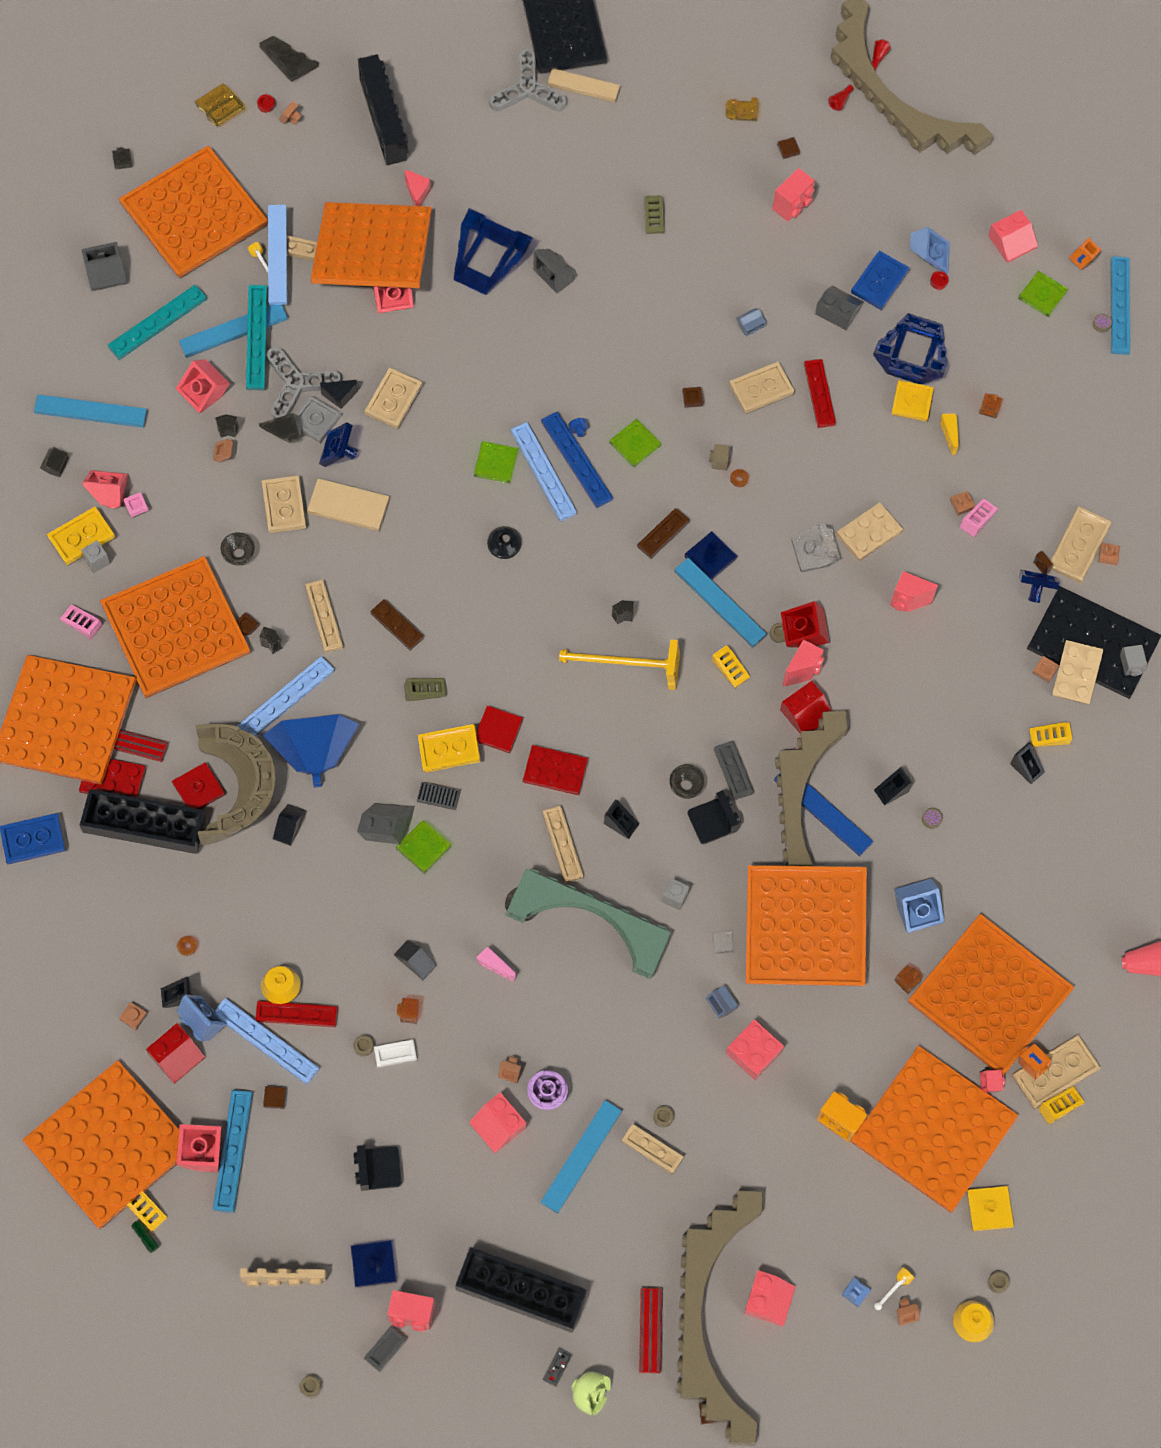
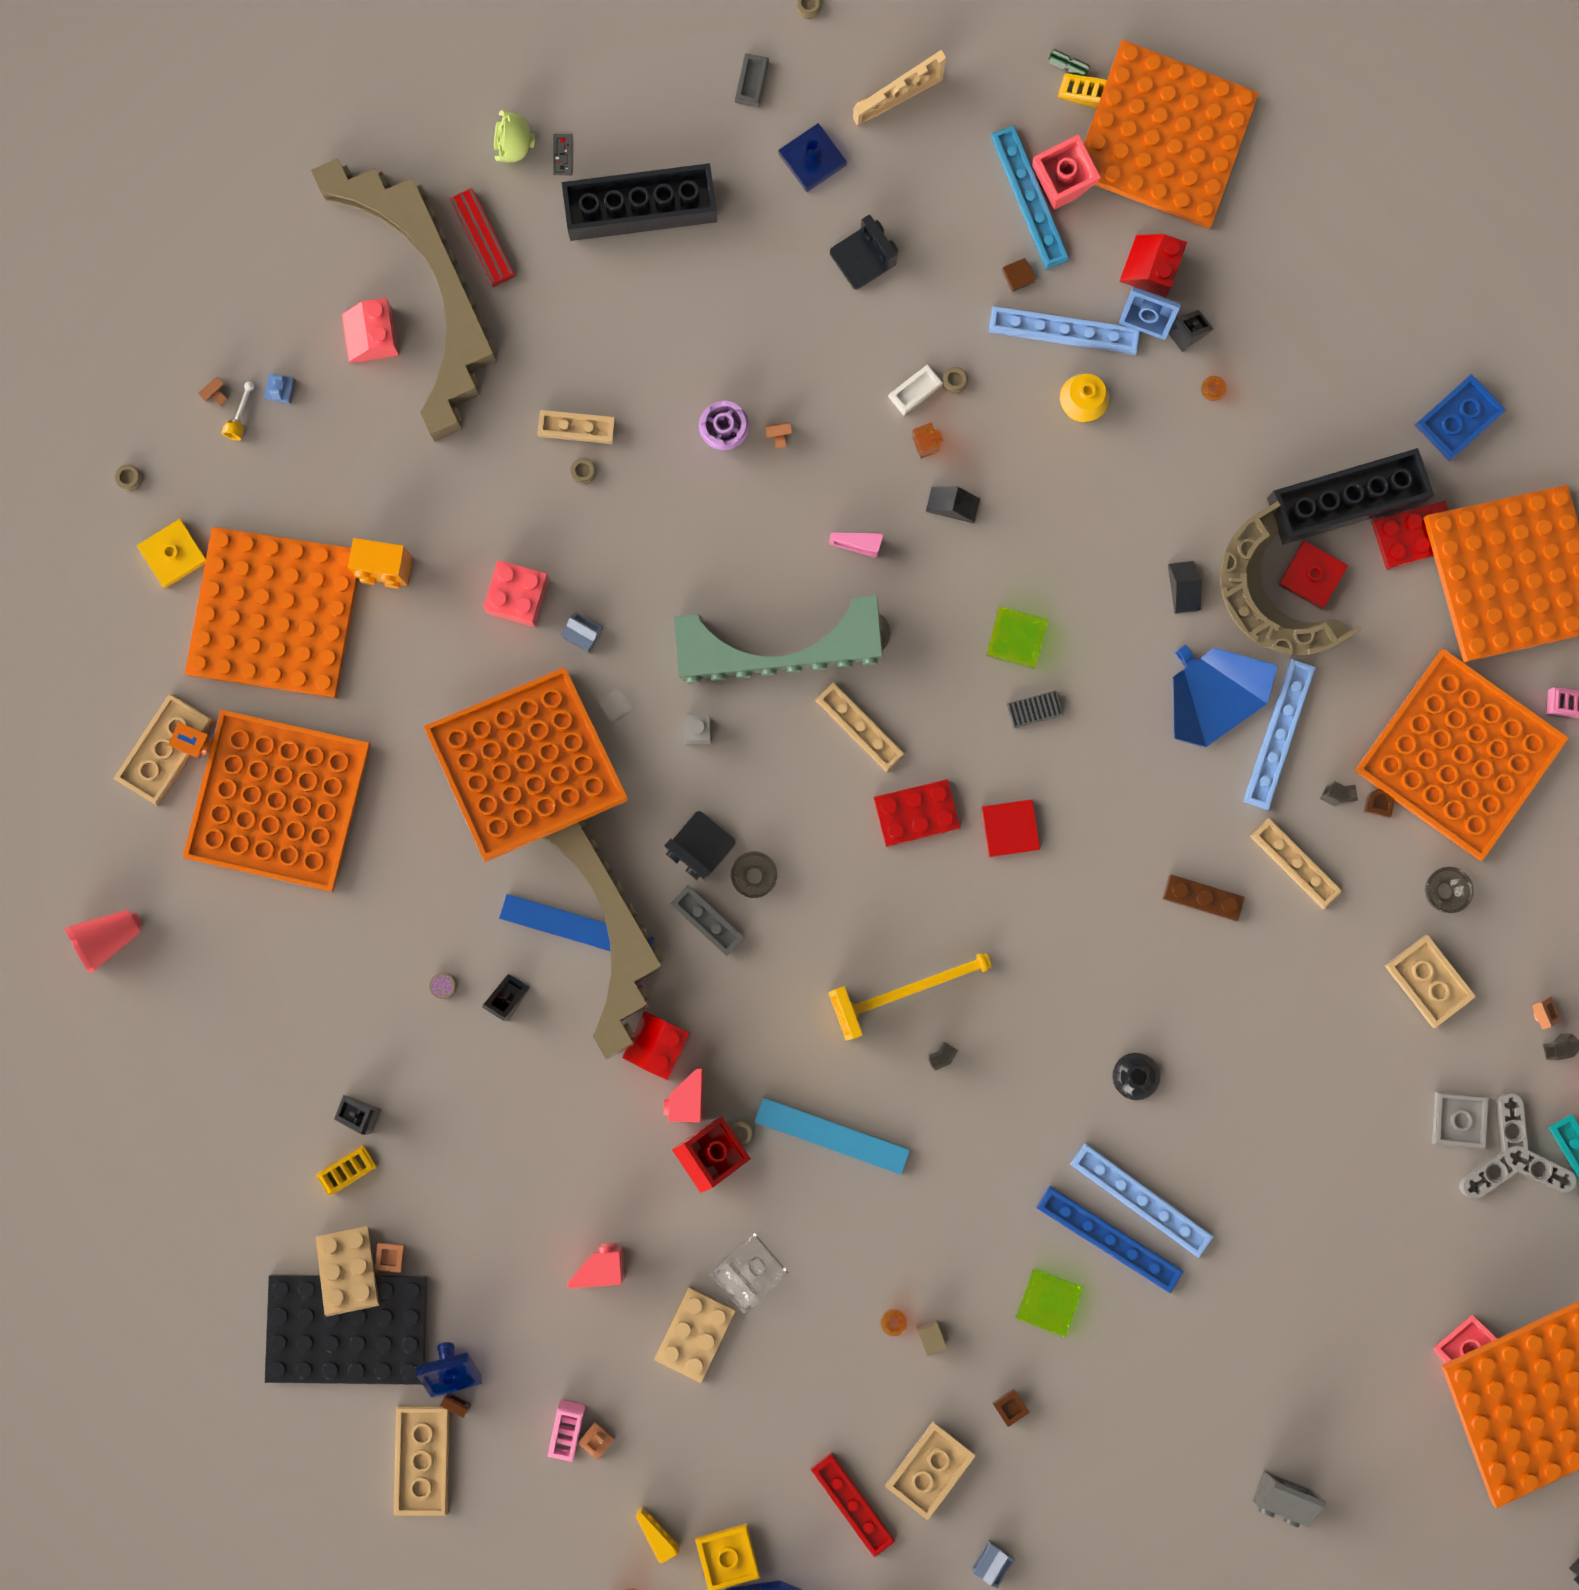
camera: 155 degrees right, 15 degrees up
red tile [114,730,168,762] -> none
nougat plate [119,1002,148,1030] -> none
red tile [255,1001,337,1027] -> none
clear smoke slope [259,413,304,443] -> none
tan tile [307,478,389,531] -> none
clear blue tile [319,422,358,467] -> none
black slope [320,380,358,409] -> none
dark grey slope [357,803,410,845] -> none
tan plate [364,367,422,429] -> none
coral brick [388,1290,435,1332] -> none
coral slope [404,170,431,206] -> none
olive slope [404,678,446,701] -> none
yellow plate [418,724,481,773] -> none
clear blue windscreen [453,208,533,296] -> none
coral slope [469,1092,526,1153] -> none
clear neon green plate [474,441,518,484] -> none
dark azure tile [540,1101,622,1214] -> none
blue tile [568,418,588,437] -> none
black slope [604,799,639,839] -> none
reddish brown plate [637,508,689,559] -> none
clear blue tile [684,531,737,580] -> none
yellow slope [711,645,750,688] -> none
medium blue slope [894,879,944,933] -> none
clear orange plate [894,965,922,995] -> none
yellow cone [953,1301,994,1342] -> none
coral plate [979,1070,1005,1093] -> none
yellow slope [1039,1086,1085,1124] -> none
nougat tile [1098,543,1120,566] -> none
light grey brick [1120,645,1147,676] -> none

